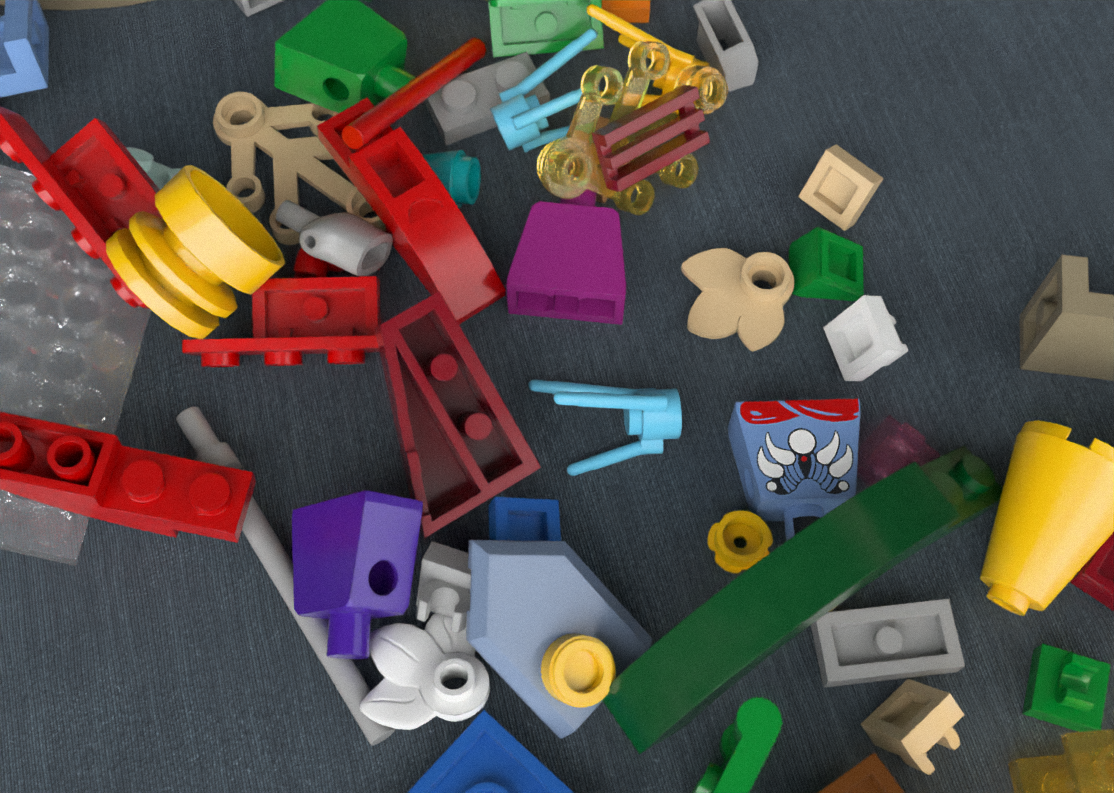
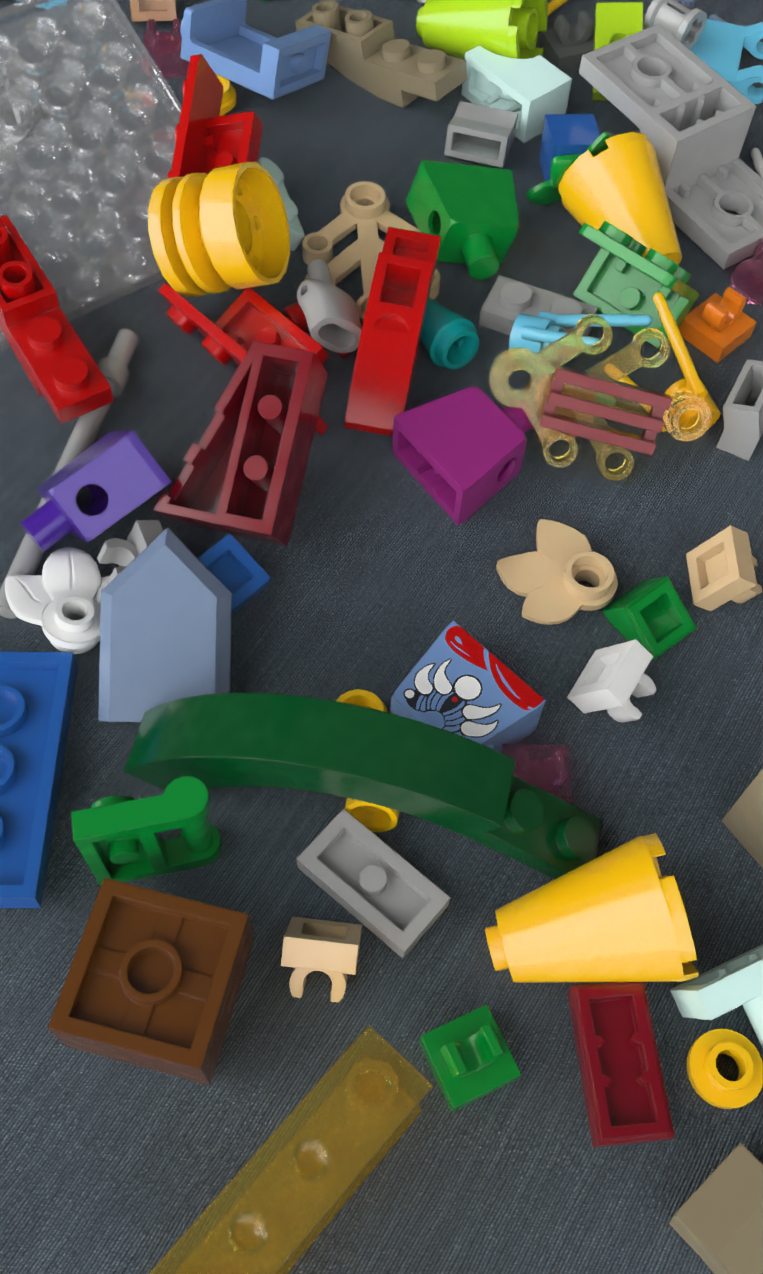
camera: 45 degrees right, 5 degrees down
red bar [342,37,486,149] -> none
medium azure plant [528,379,682,476] -> none
yellow tile [541,633,615,708] -> none

